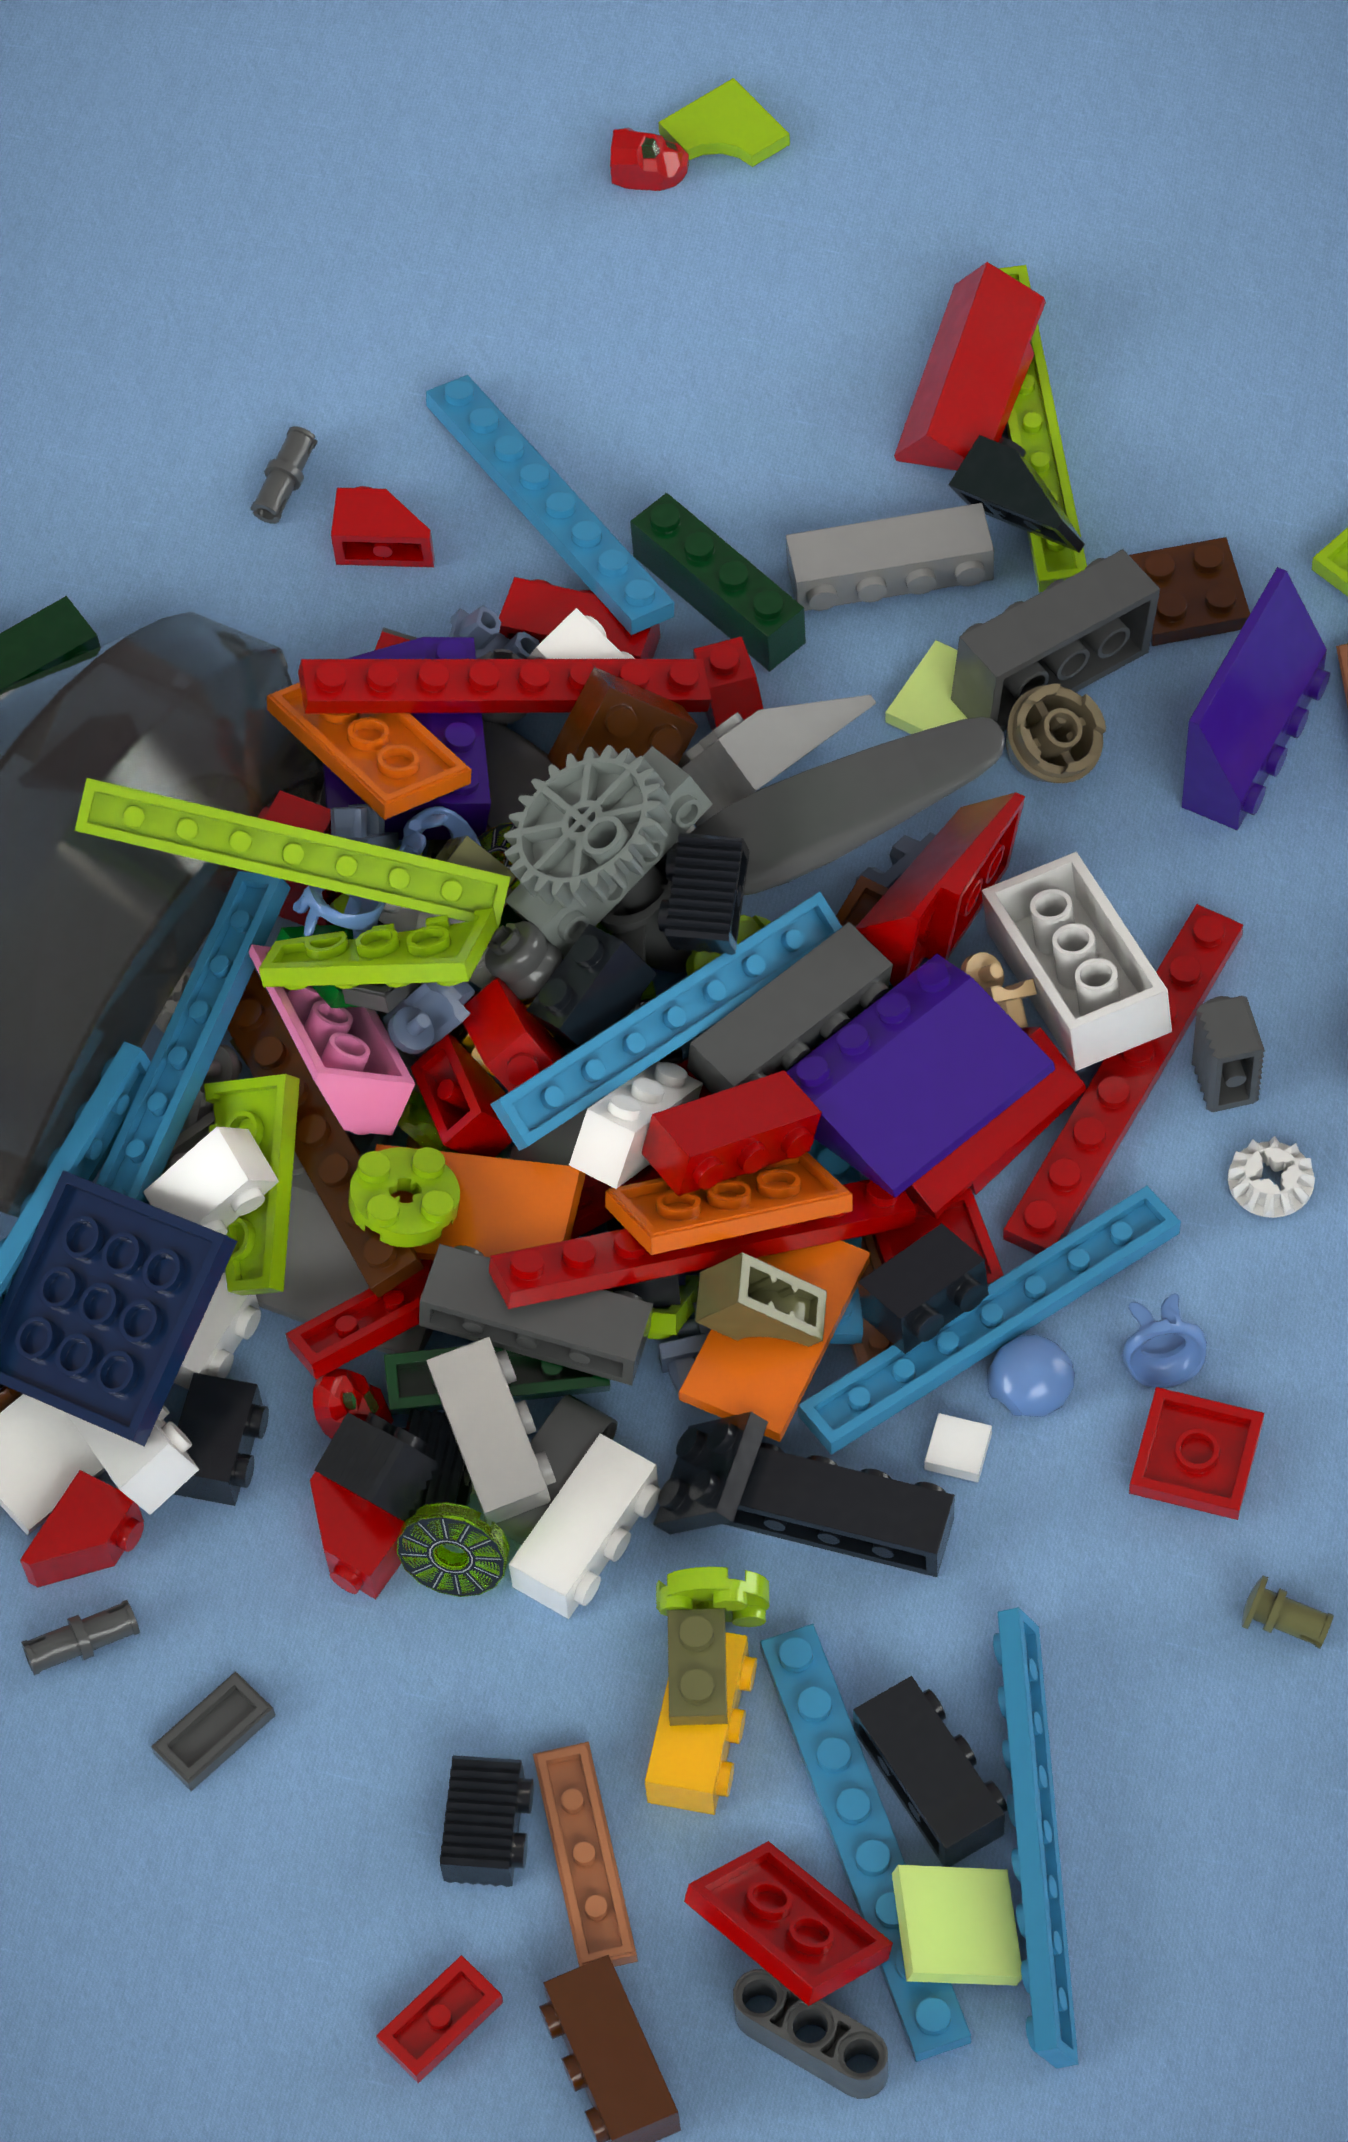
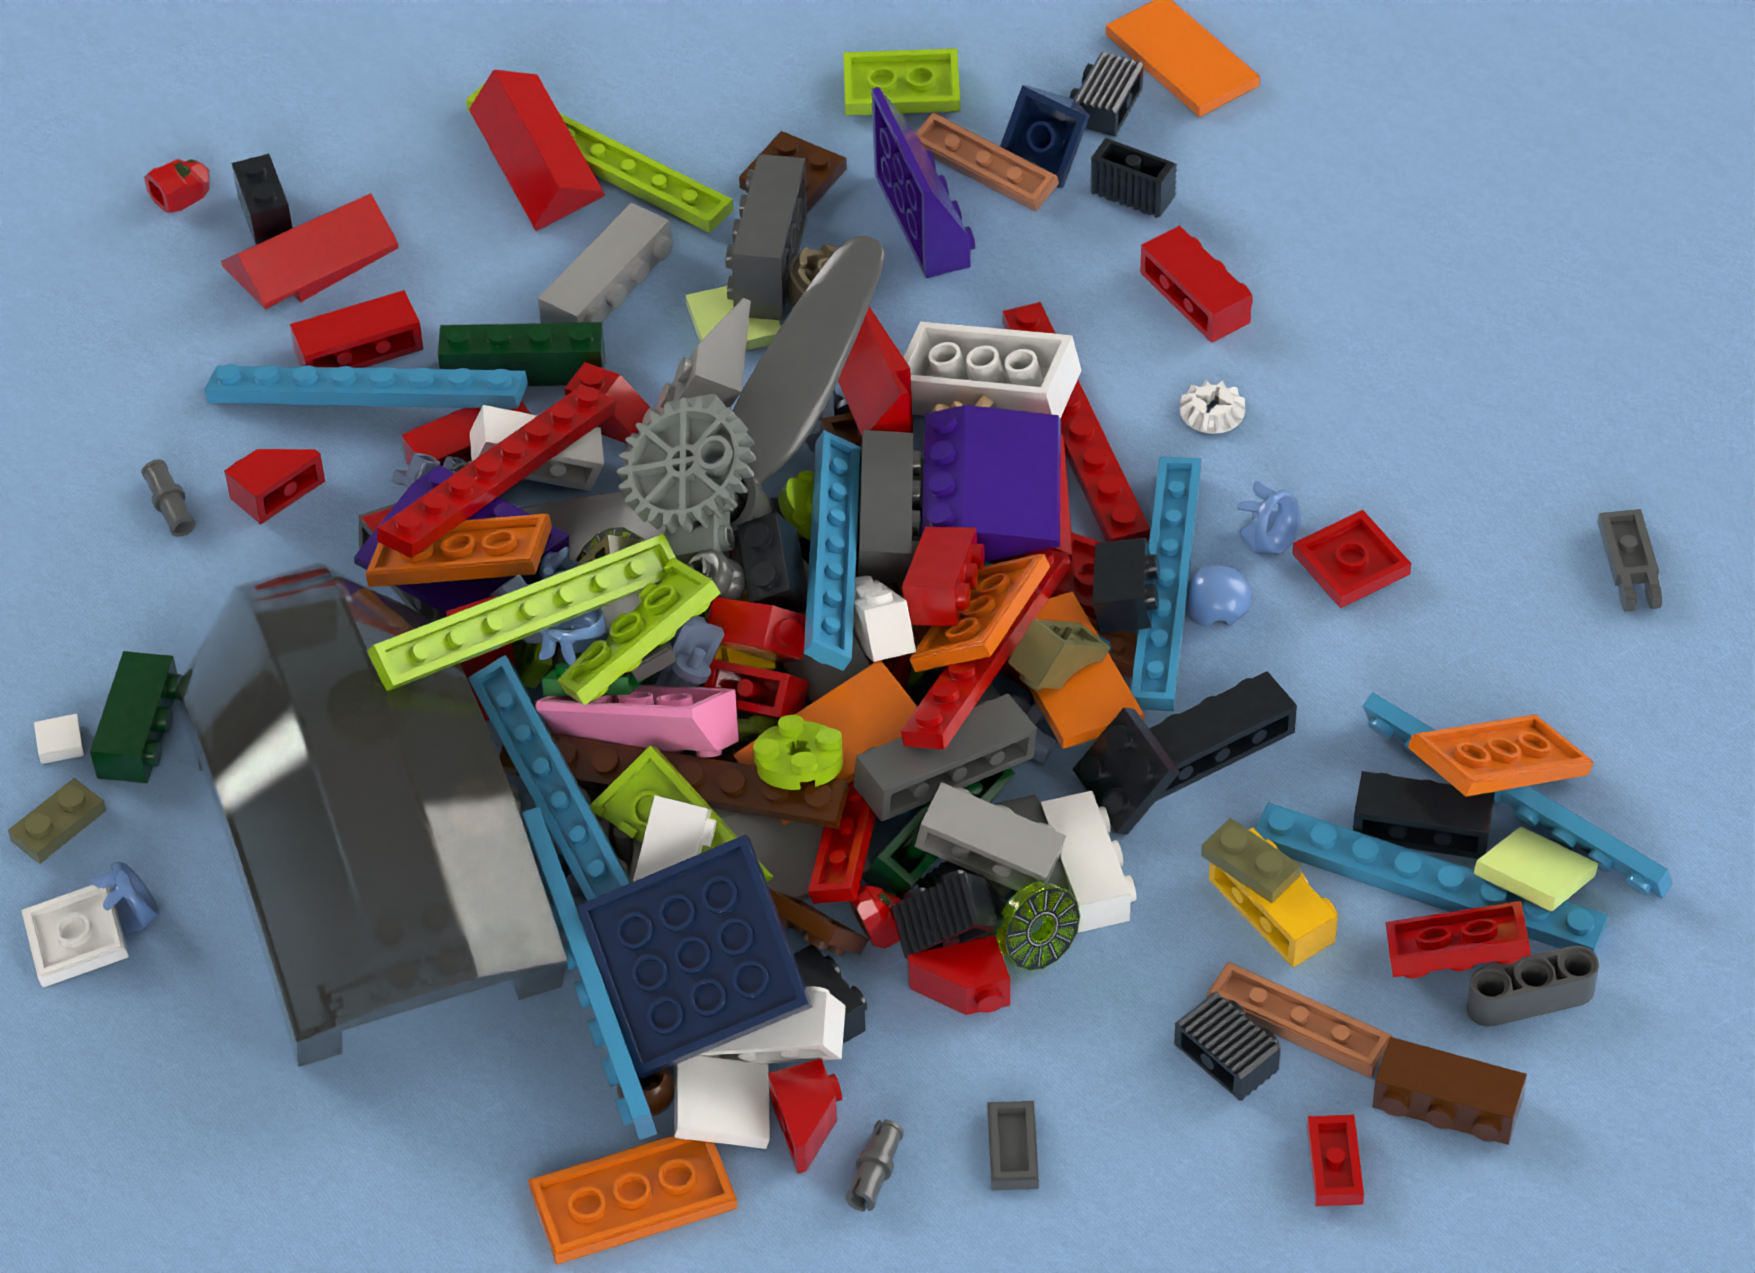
camera: 50 degrees left, 10 degrees down
reddish brown brick [547,667,698,770] -> none
lime plate [656,1567,770,1627] -> none
lime tile [658,78,790,167] -> none
black brick [658,833,750,955] -> none
white tile [924,1413,992,1482] -> none
black slope [948,435,1085,553] -> none
dark grey brick [1191,996,1265,1112] -> none
olive pin [1242,1575,1334,1649] -> none
none -> red slope [221,193,399,309]
none -> black brick [231,154,293,245]
none -> red brick [289,290,424,368]
none -> reddish brown plate [768,887,869,956]
none -> orange tile [1407,714,1594,797]

